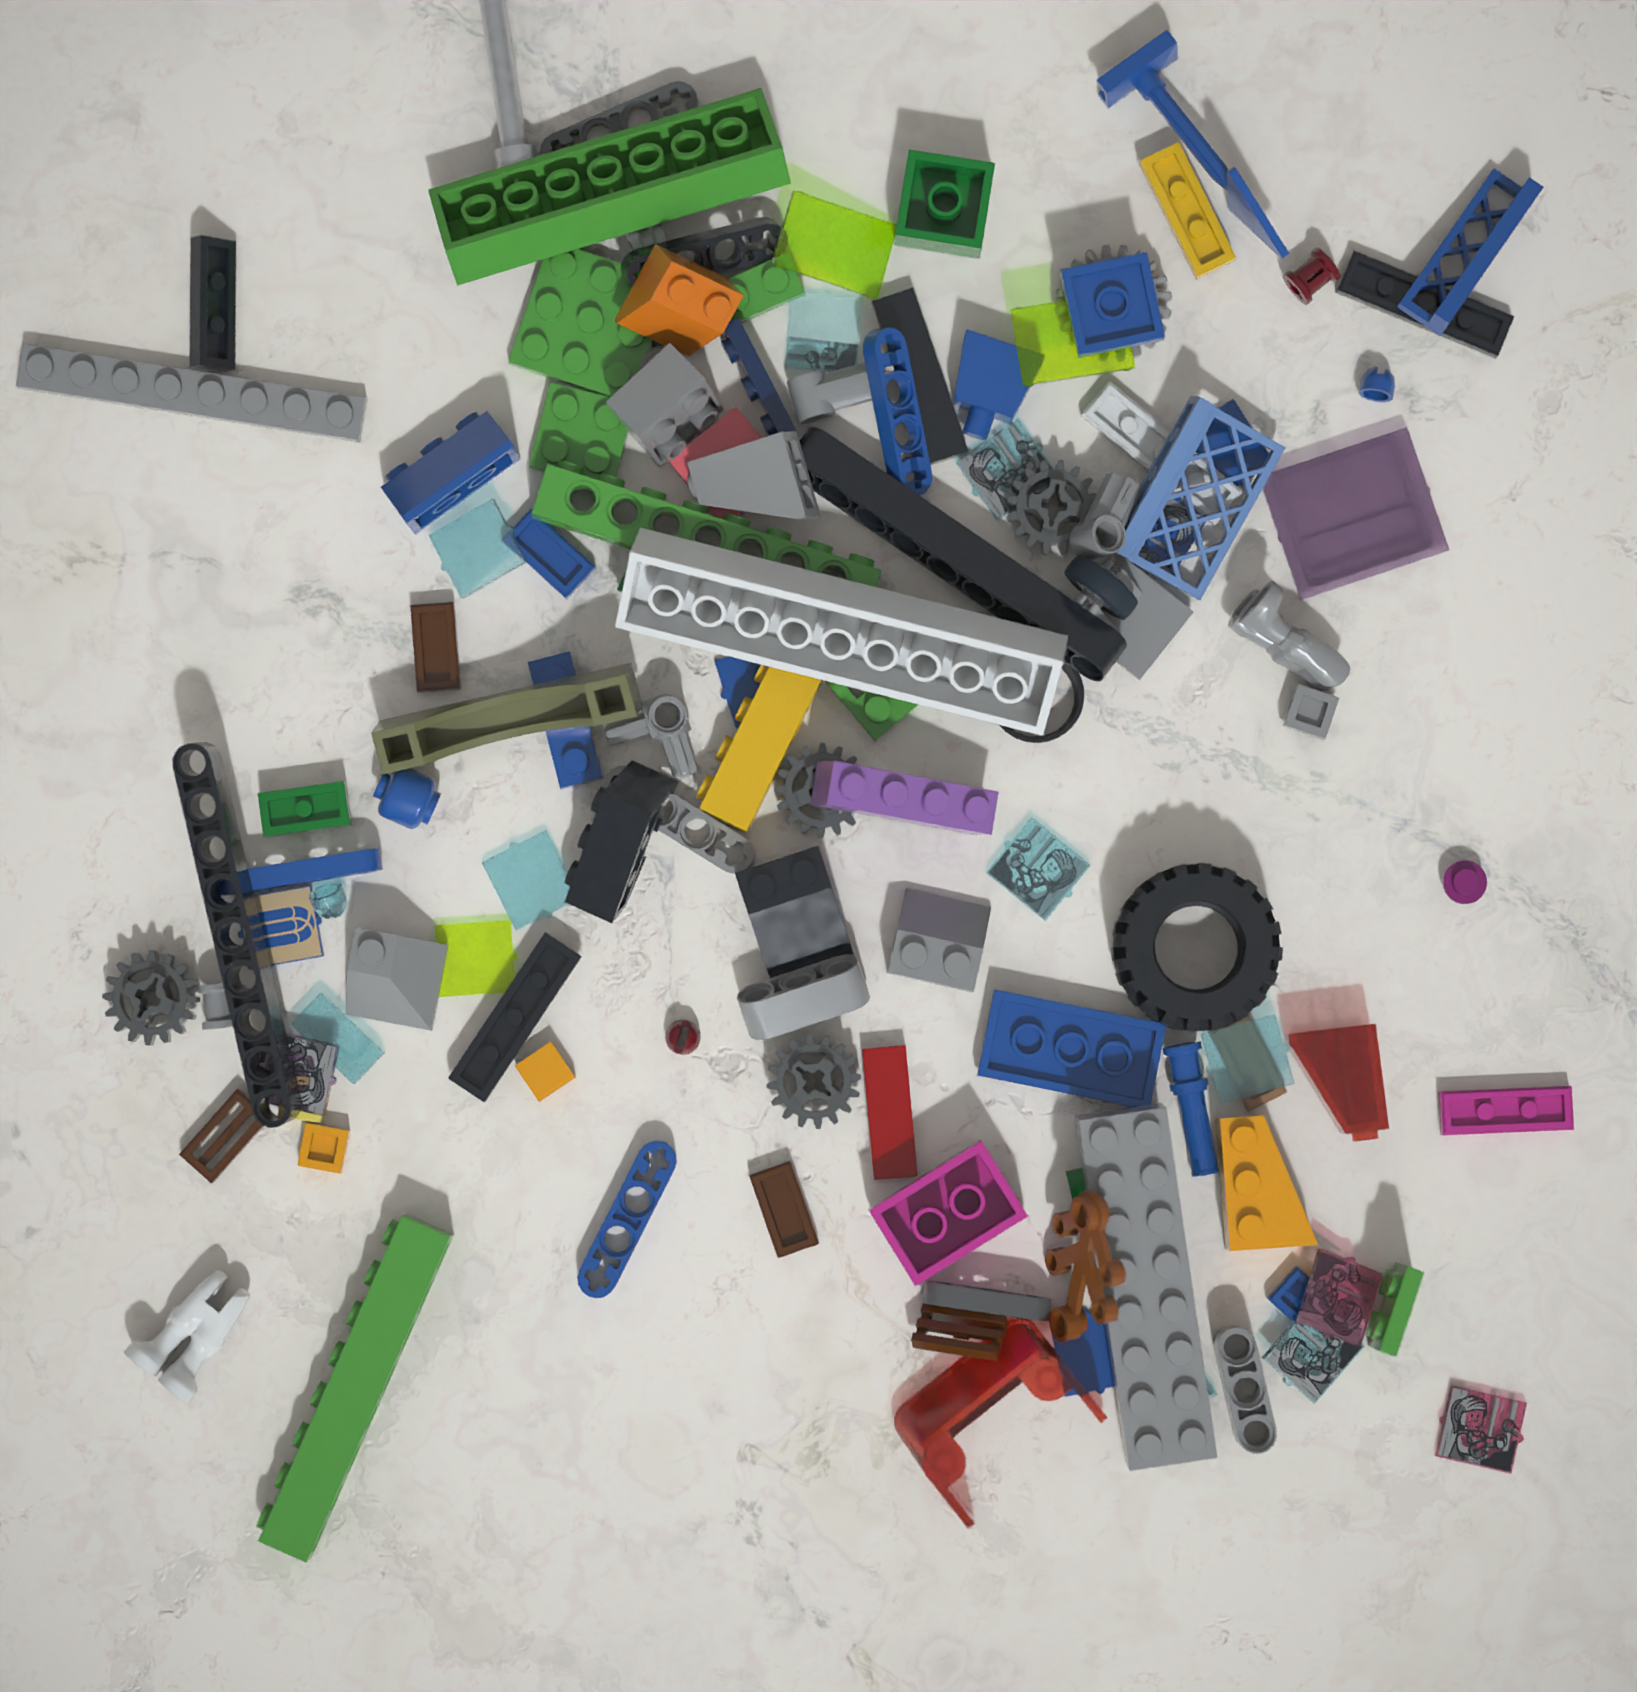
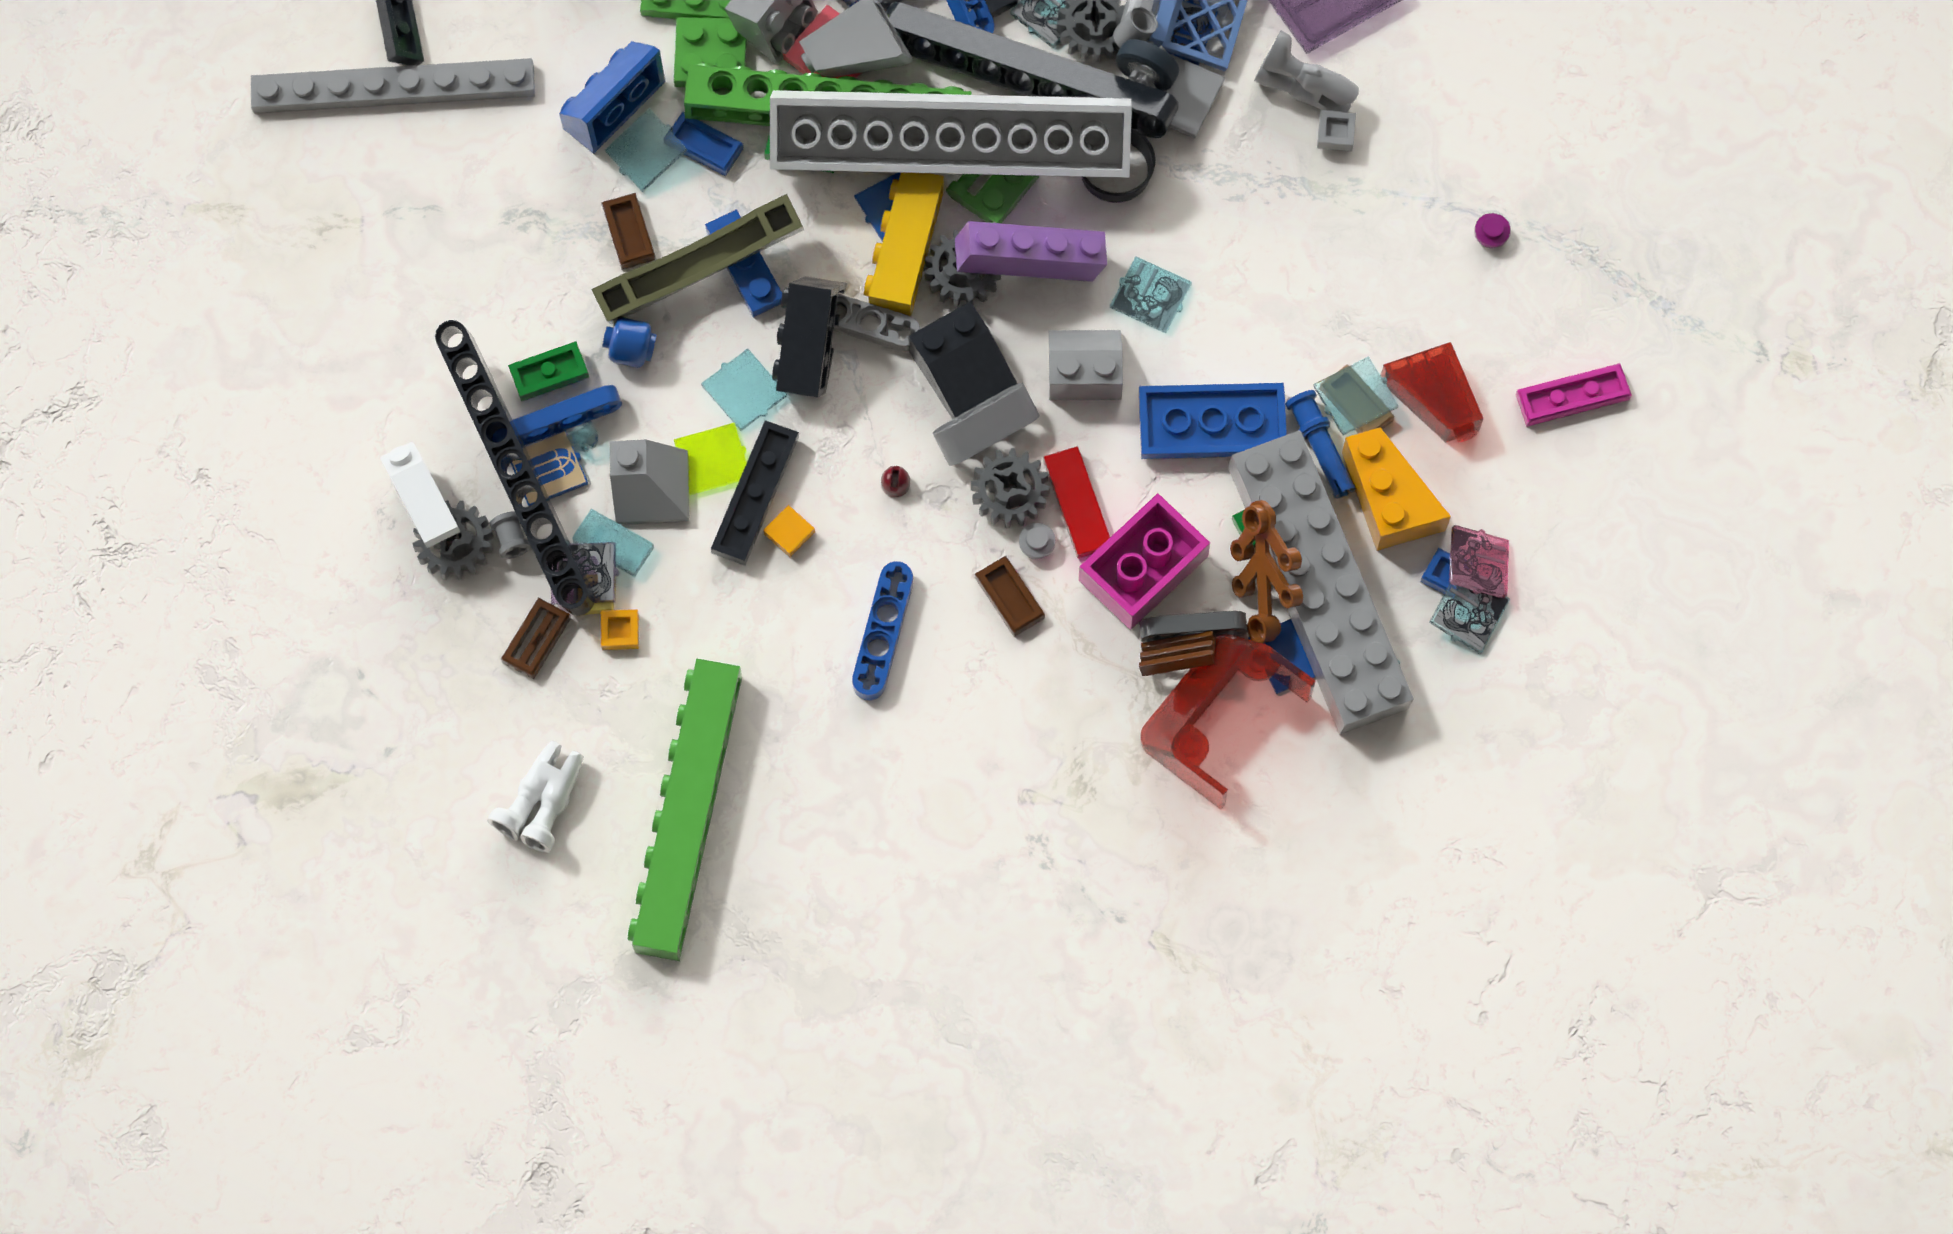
camera: 15 degrees left, 15 degrees down
light grey axle [603,694,697,778] -> none
black tyre [1111,863,1283,1031] -> none
light grey beam [1213,1325,1277,1454] -> none
bright green plate [1365,1262,1424,1357] -> none
piece [1435,1385,1527,1474] -> none
none -> white slope [380,441,460,548]
none -> light grey plate [1019,523,1056,559]

